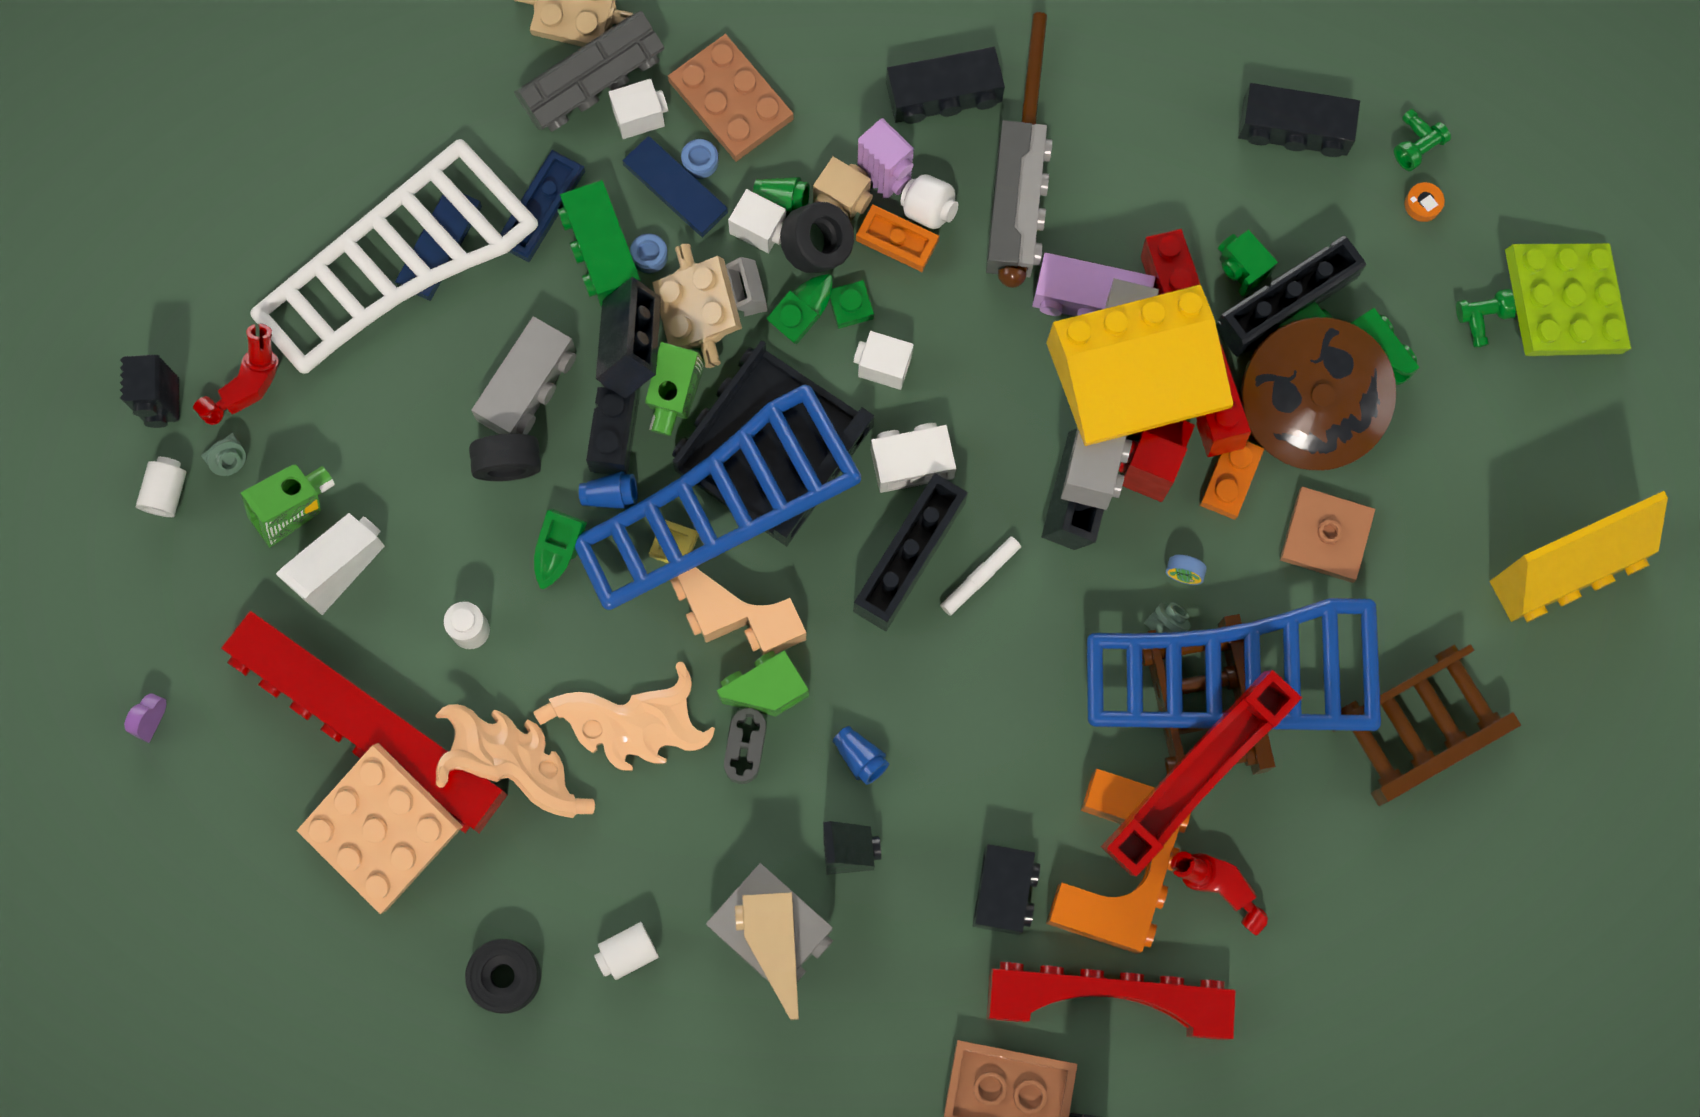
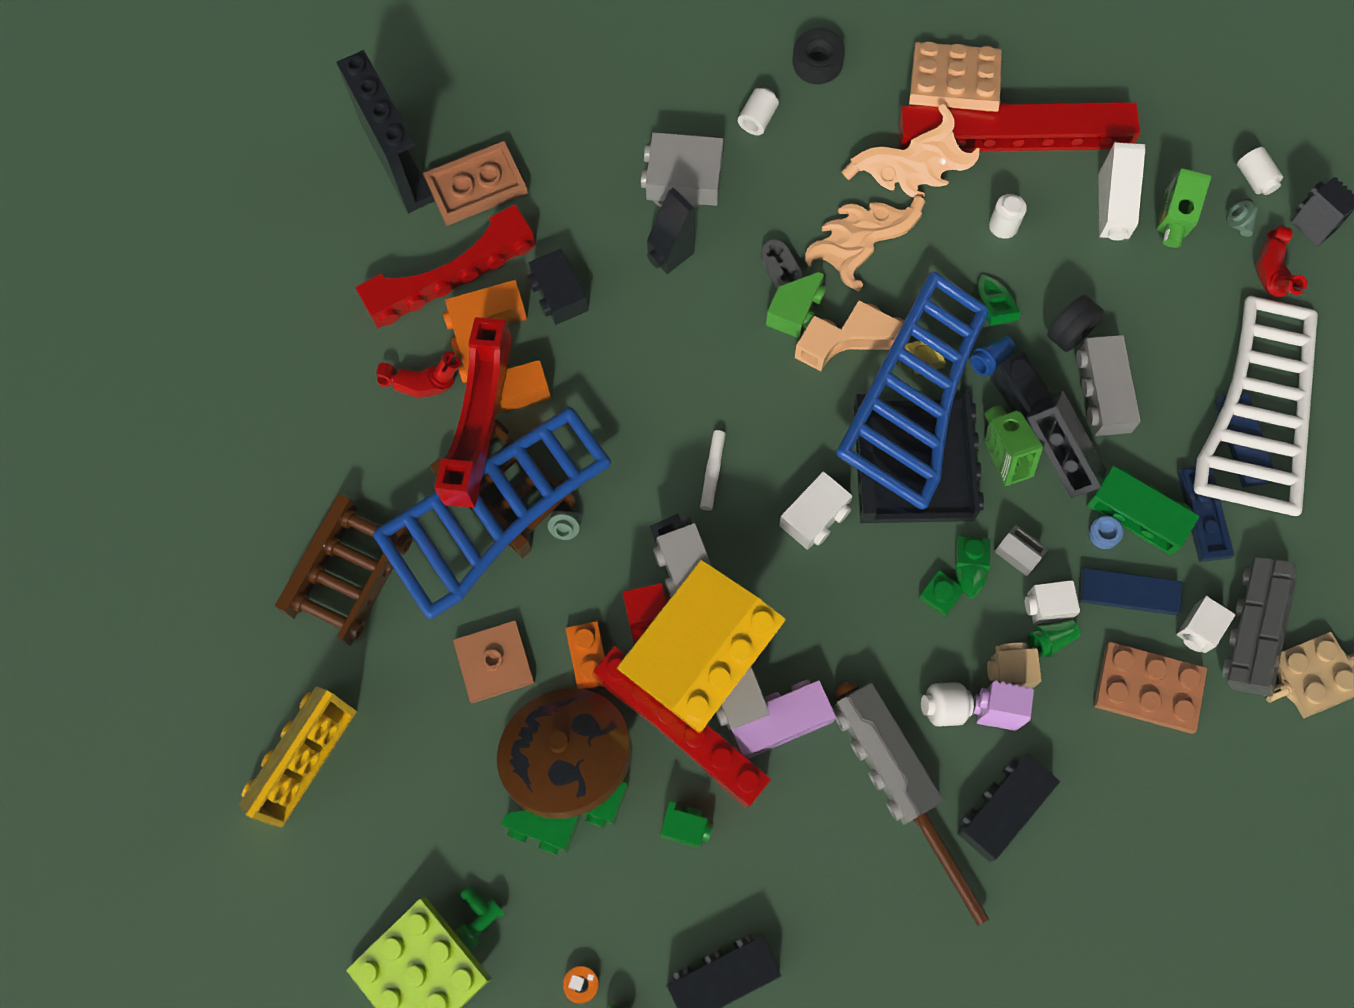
camera: 150 degrees right, 5 degrees down
medium lavender tile [124,693,166,743] -> none
tan plate [652,244,742,368] -> none
medium blue tile [681,139,719,179] -> none
tan slope [735,892,799,1020] -> none
black tyre [780,202,854,273] -> none
blue cone [832,726,889,785] -> none
black brick [853,473,968,631] -> none
white brick [854,331,914,390] -> none
orange plate [856,204,939,272] -> none
medium blue tile [1166,555,1207,585] -> none
black brick [1216,236,1366,357] -> none

